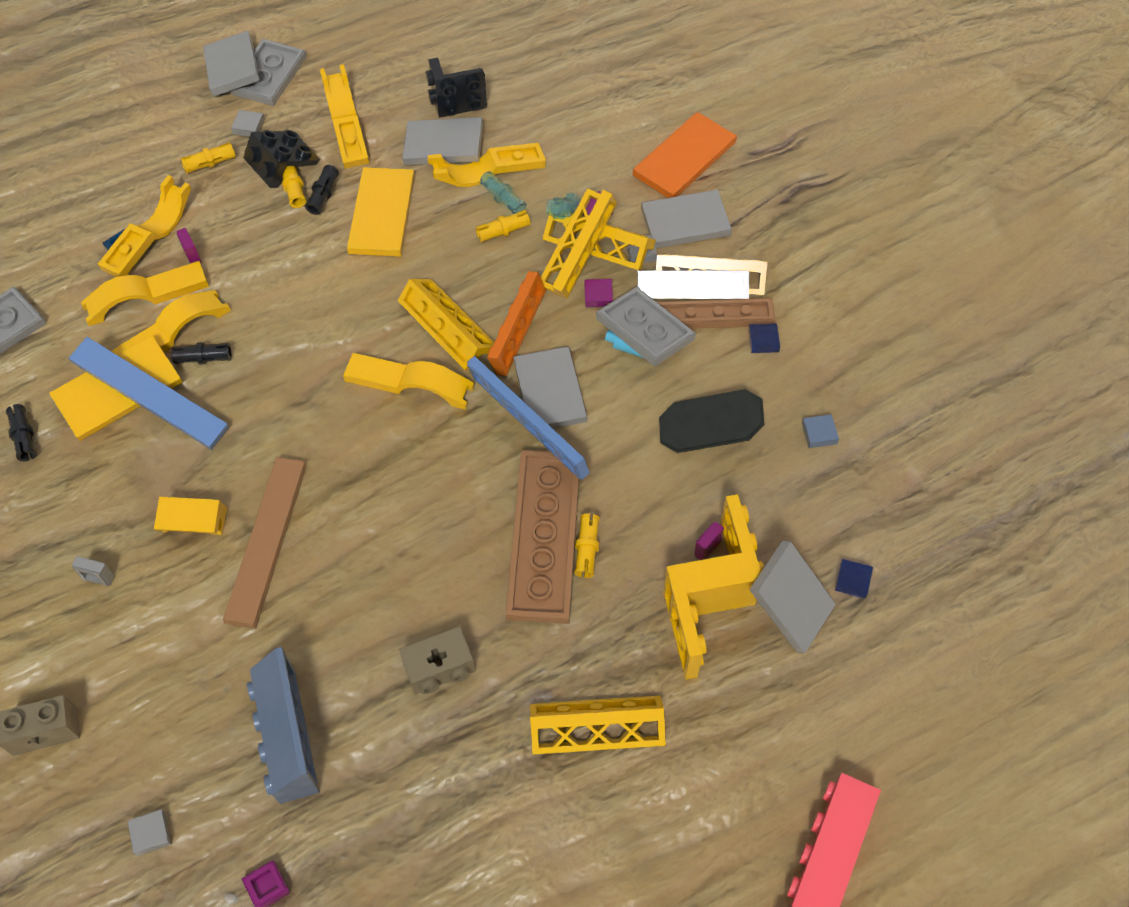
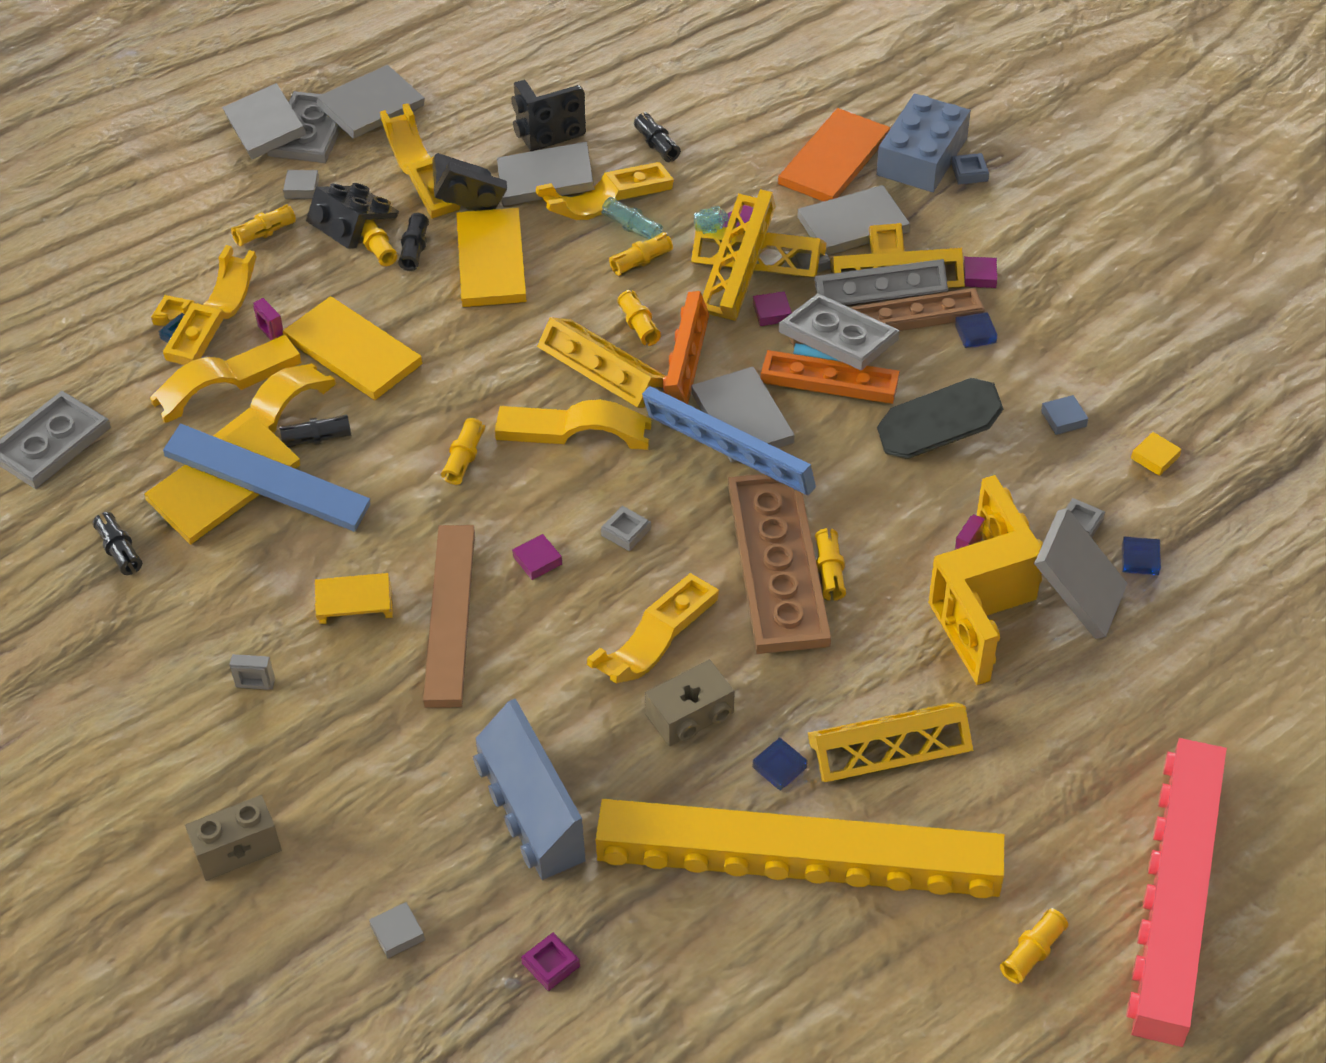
camera: 10 degrees left, 10 degrees down
none -> yellow tile [151,295,195,326]
none -> yellow tile [283,296,423,401]
none -> light grey tile [317,65,425,139]
none -> black bracket [432,153,507,211]
none -> yellow pin [441,418,485,485]
none -> magenta tile [512,534,562,580]
none -> yellow piece [586,573,719,684]
none -> yellow brick [595,799,1005,898]
none -> light grey tile [601,506,651,552]
none -> yellow pin [617,290,661,346]
none -> black pin [634,112,681,162]
none -> clear blue tile [752,737,808,791]
none -> orange plate [760,350,900,404]
none -> yellow tile [868,223,905,254]
none -> sand blue brick [876,93,971,193]
none -> sand blue tile [951,153,989,185]
none -> magenta tile [963,256,997,288]
none -> light grey tile [1066,498,1105,538]
none -> yellow tile [1131,432,1182,476]

